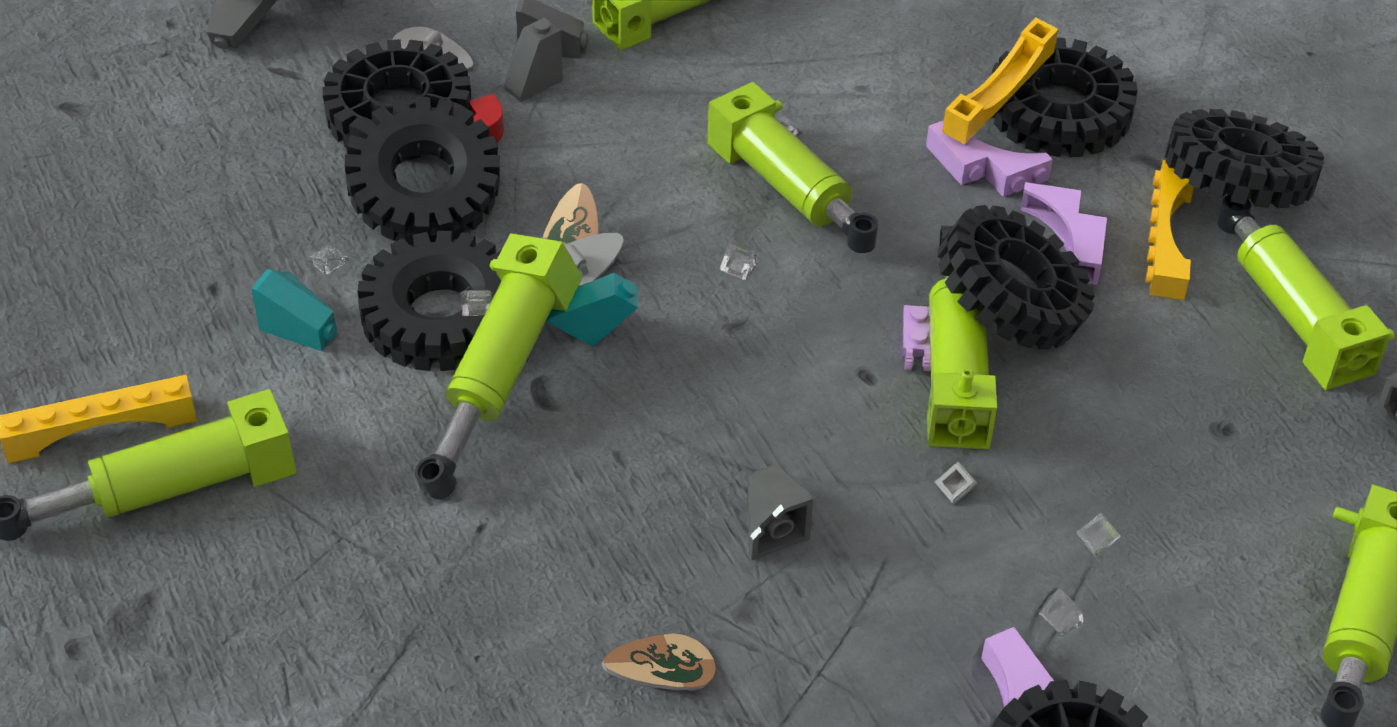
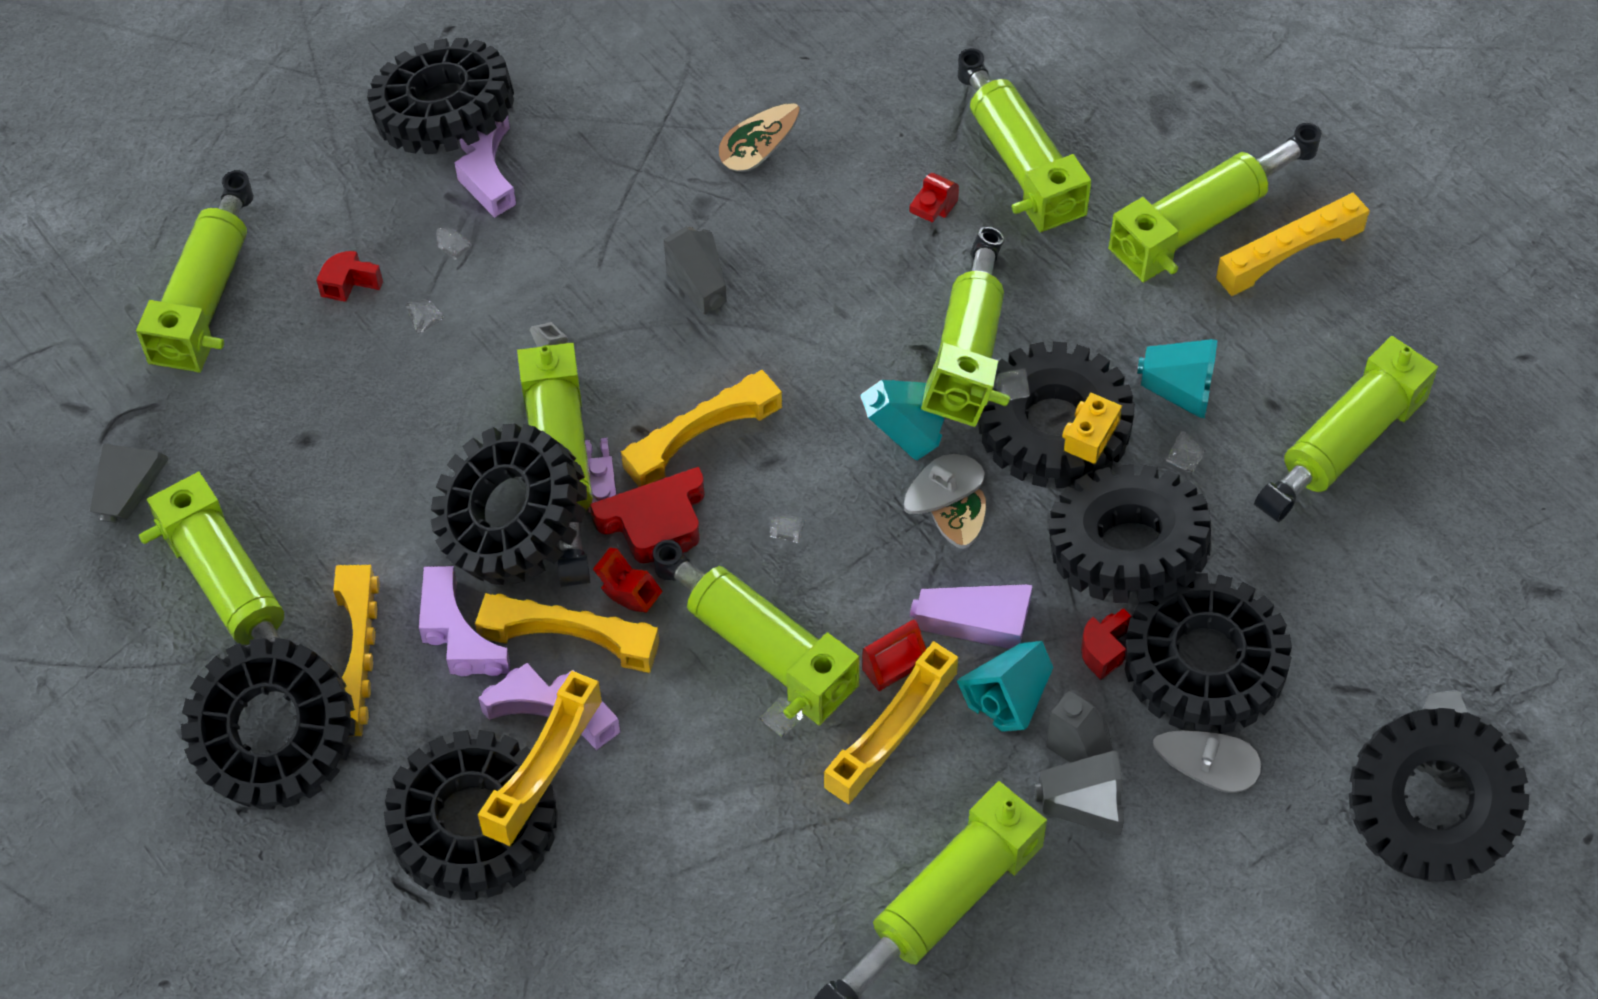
camera: 170 degrees right, 10 degrees up
none -> red brick [316,251,383,302]
none -> yellow arch [475,593,660,673]
none -> red brick [590,467,705,564]
none -> red brick [593,548,663,613]
none -> yellow arch [621,370,782,487]
none -> yellow arch [824,641,958,805]
none -> red tile [862,619,926,691]
none -> red brick [909,173,959,223]
none -> lavender slope [910,584,1032,649]
none -> lime piece [957,48,1091,233]
none -> teal slope [957,641,1054,732]
none -> yellow brick [1062,393,1122,464]
none -> lime piece [1254,336,1438,522]

